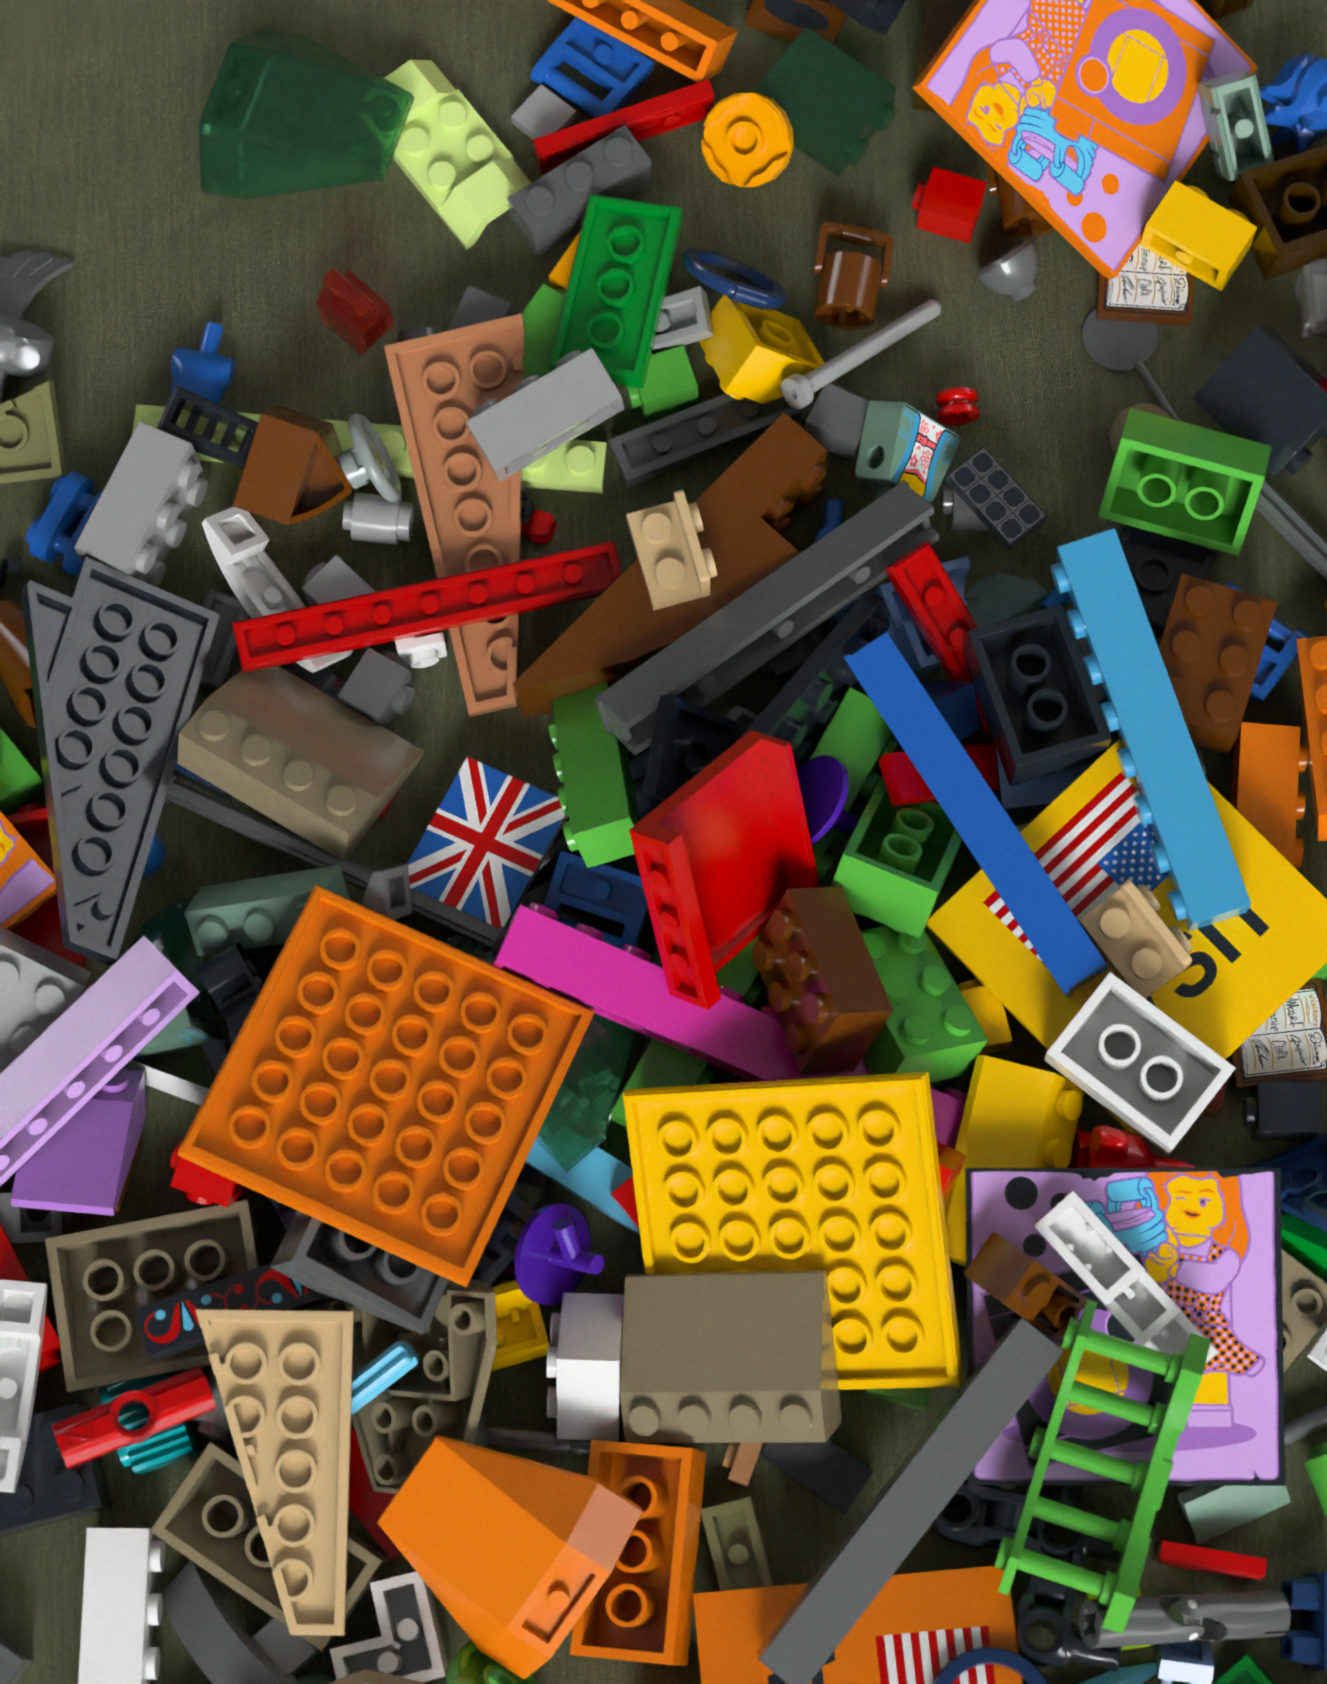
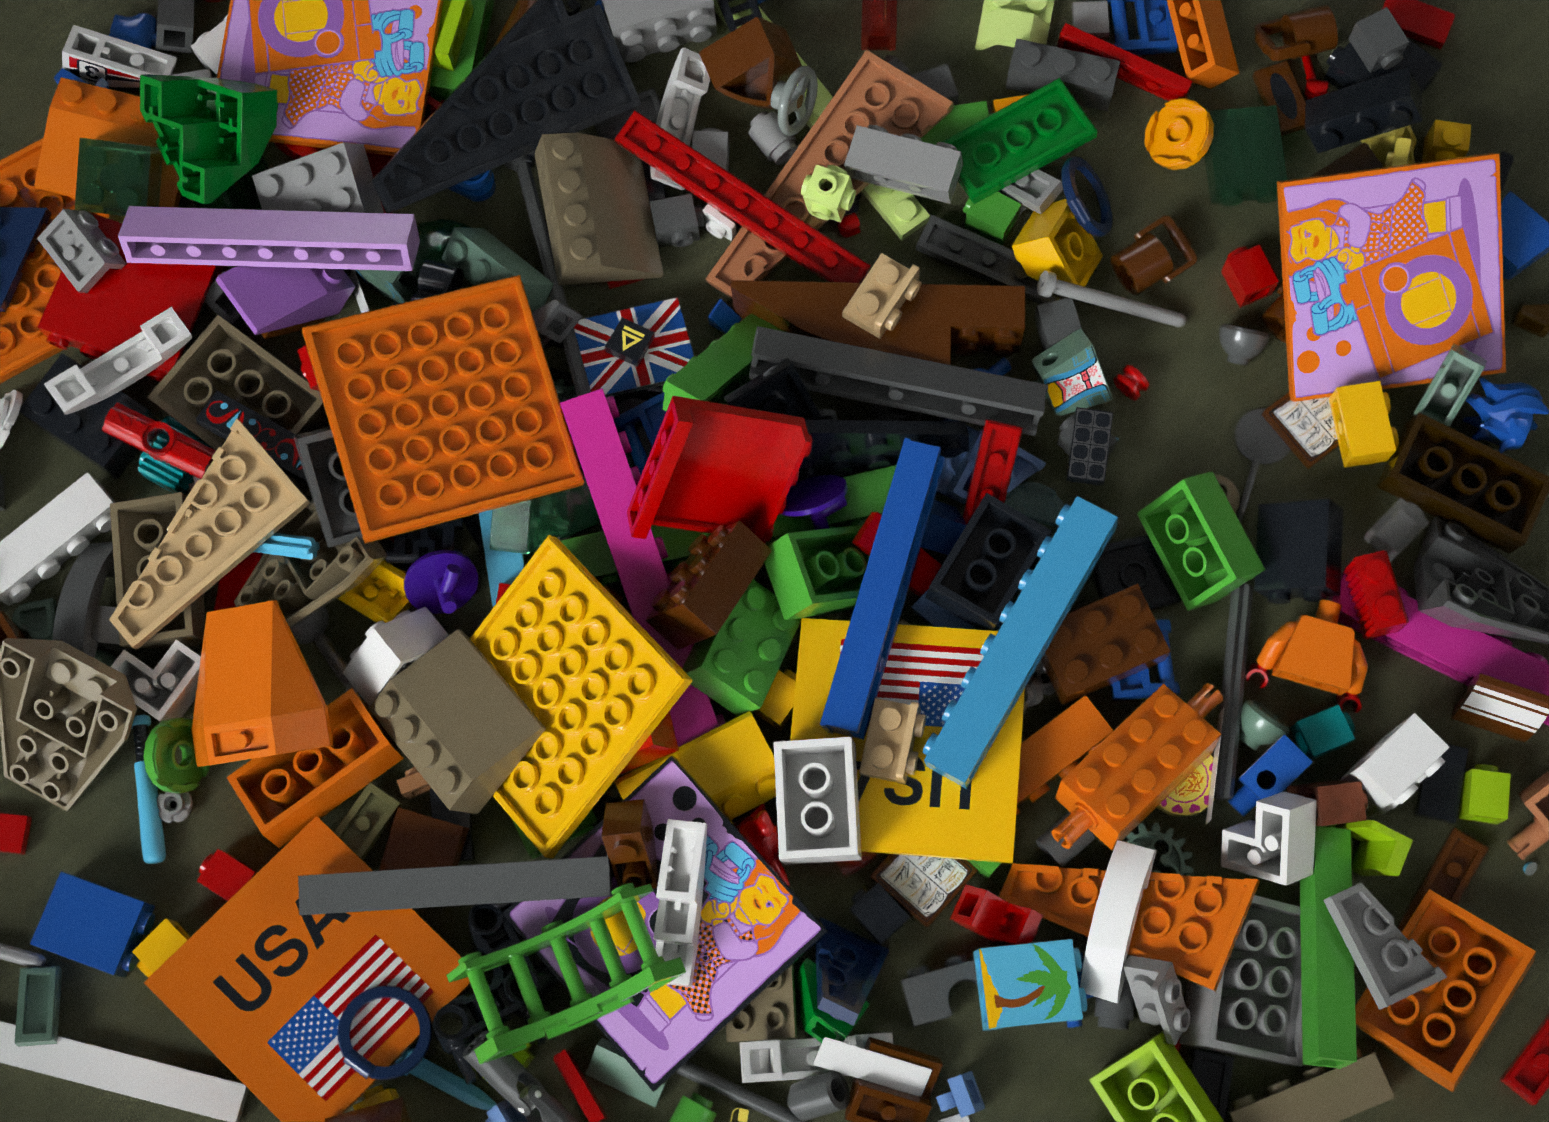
camera: 50 degrees right, 0 degrees up
none -> reddish brown tile [379,807,469,871]
none -> black tile [605,317,655,367]
none -> blue piece [708,299,742,334]
none -> yellowish green brick [801,164,856,223]

